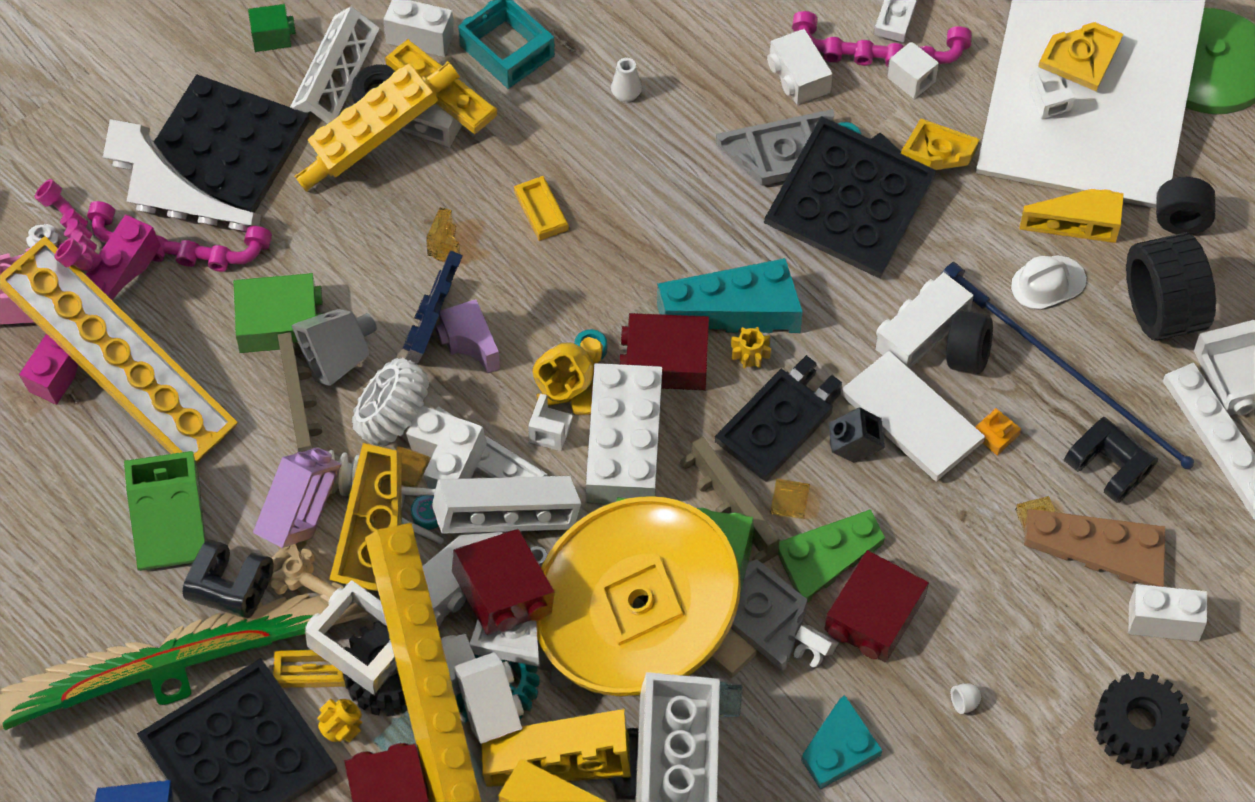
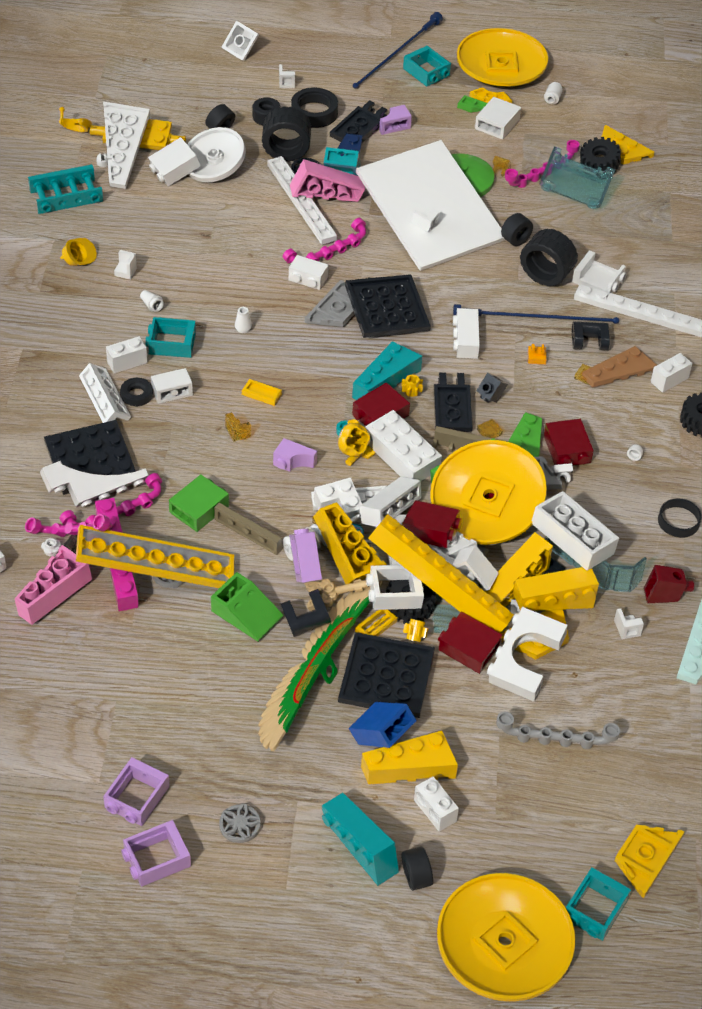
camera: 45 degrees left, 10 degrees down
green brick [248,4,296,52] -> none
light grey torso [291,309,377,386] -> none
yellow plate [294,61,460,192] -> none
white gear [352,358,429,446] -> none
yellow tile [385,39,497,134] -> none
dark blue wing [402,250,463,364] -> none
white panel [528,393,573,451] -> none
teal wing [801,695,882,790] -> none
white tile [841,351,985,482] -> none
white panel [887,42,939,99] -> none
yellow plate [901,119,980,170] -> none
black tyre [946,310,993,374] -> none
white piece [1011,255,1086,309] -> none
yellow slope [1019,189,1124,243] -> none
yellow plate [1038,22,1123,92] -> none

